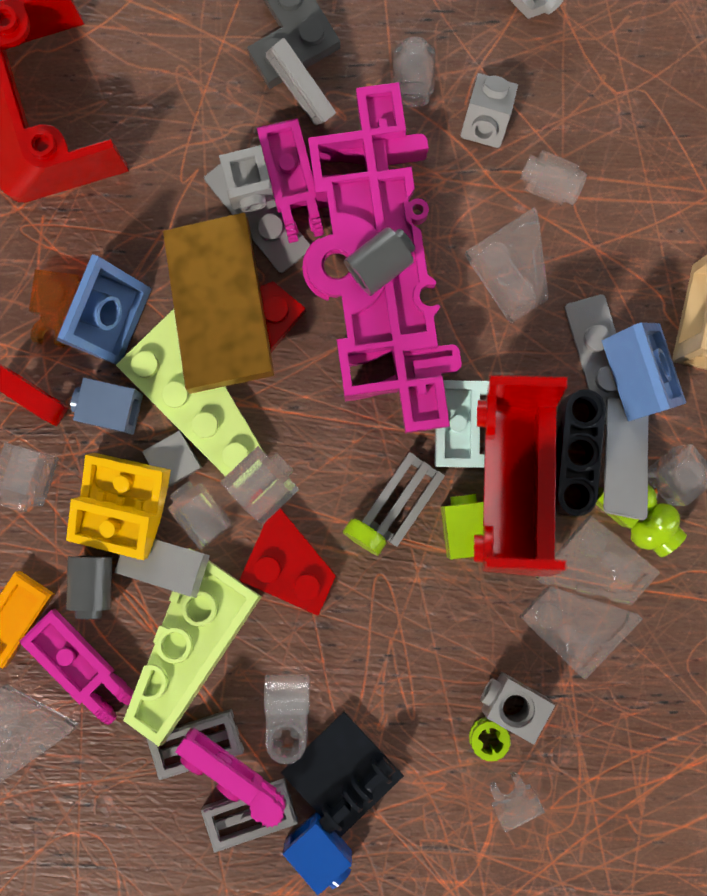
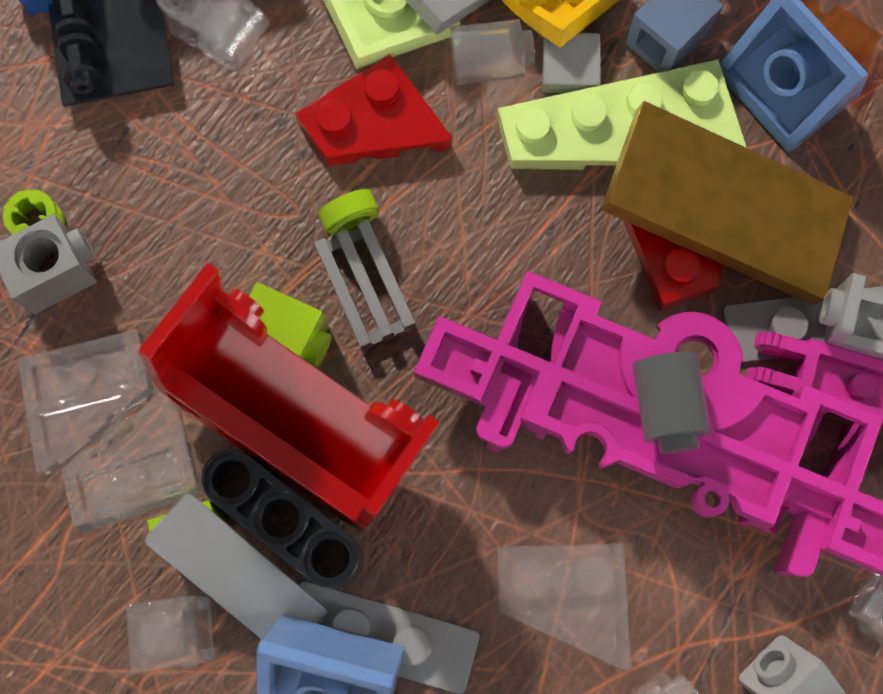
camera: 125 degrees right, 10 degrees down
clear brick [220,446,299,525] -> none
light aqua plate [435,380,489,468] -> none
lime animal [631,485,687,557] -> none

